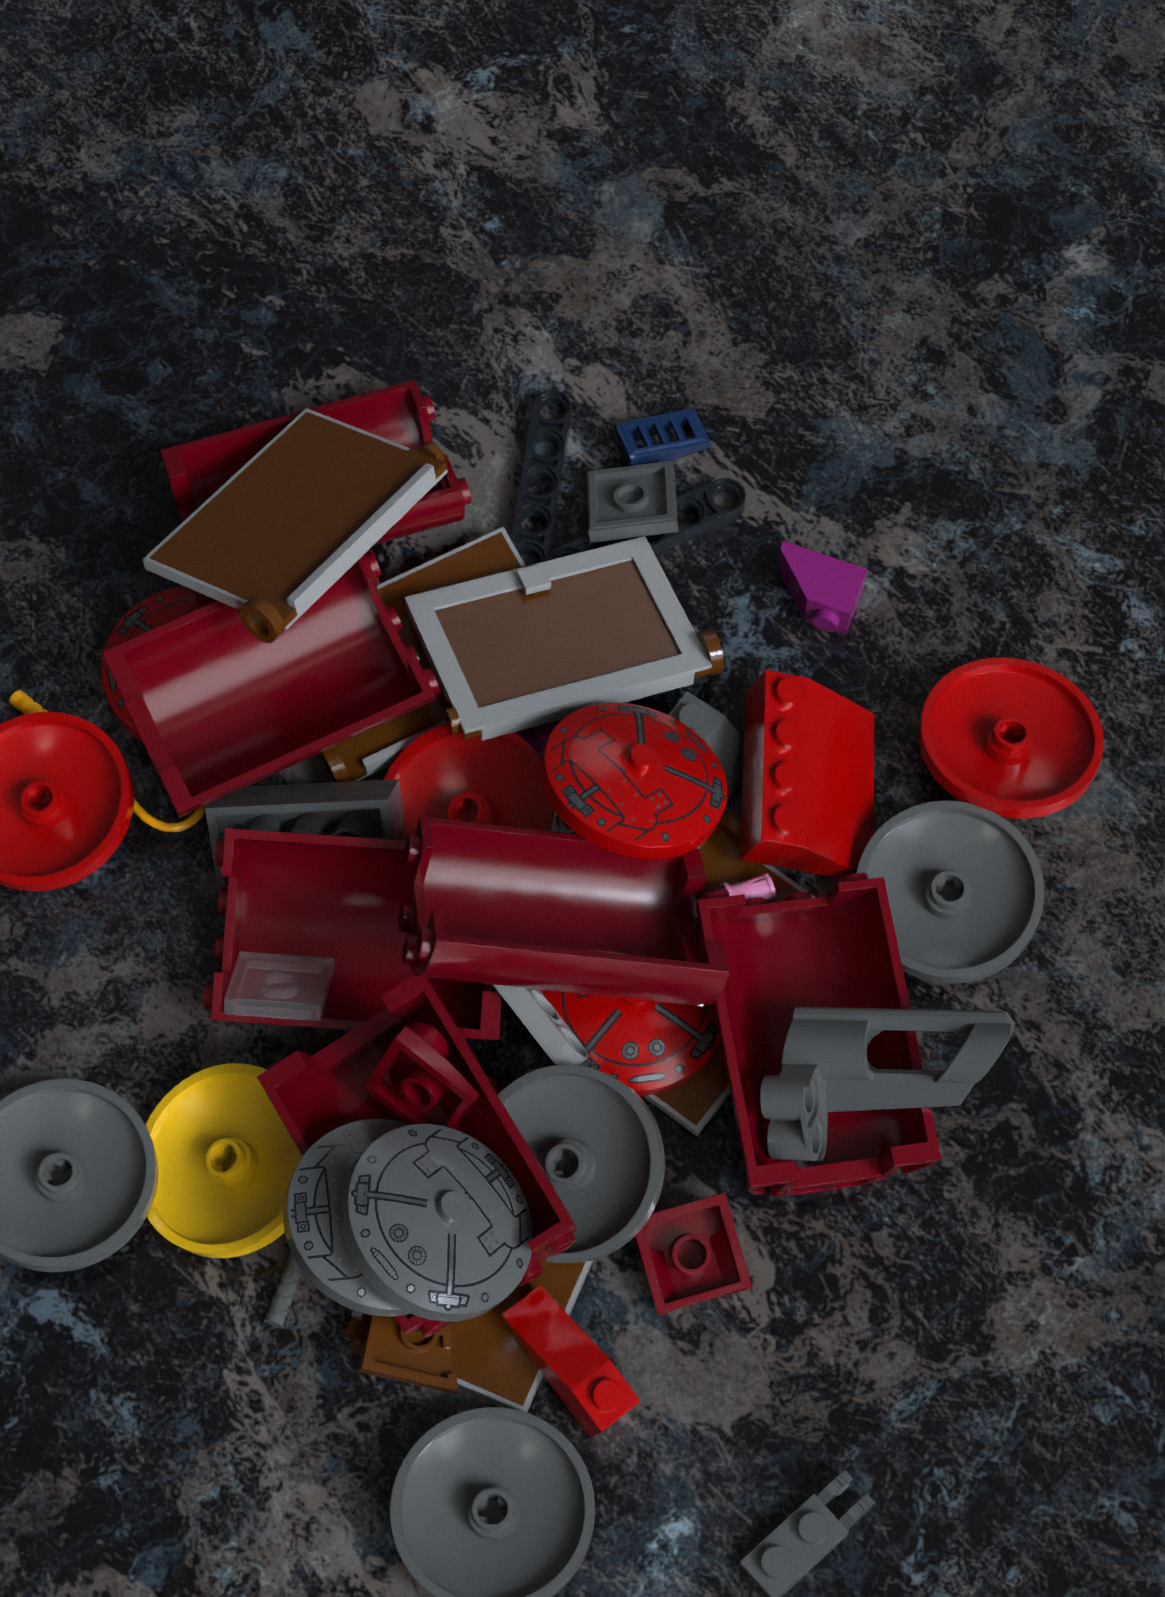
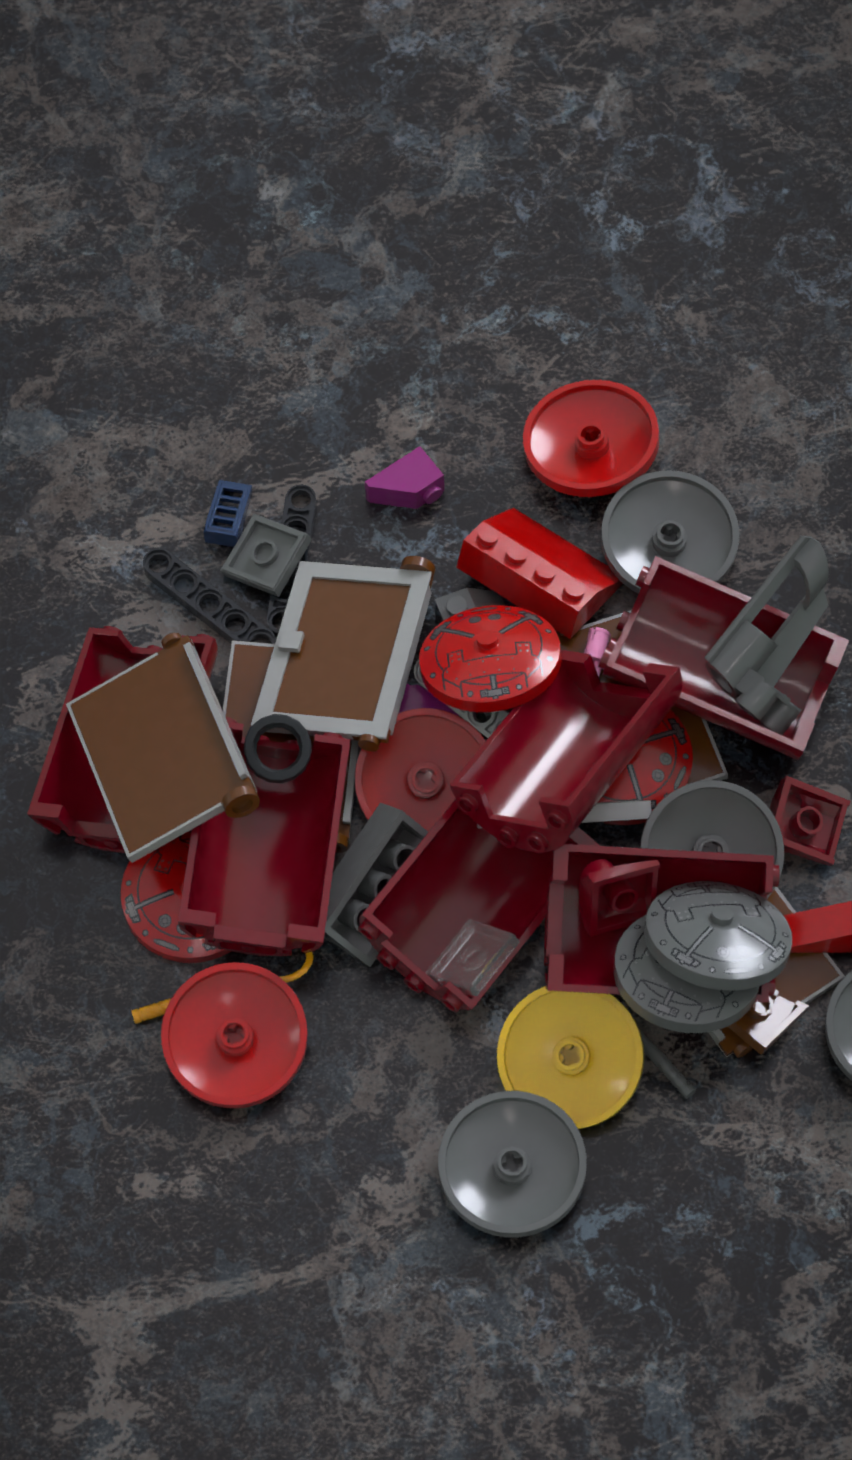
camera: 55 degrees left, 0 degrees up
none -> black tyre [244,714,311,784]

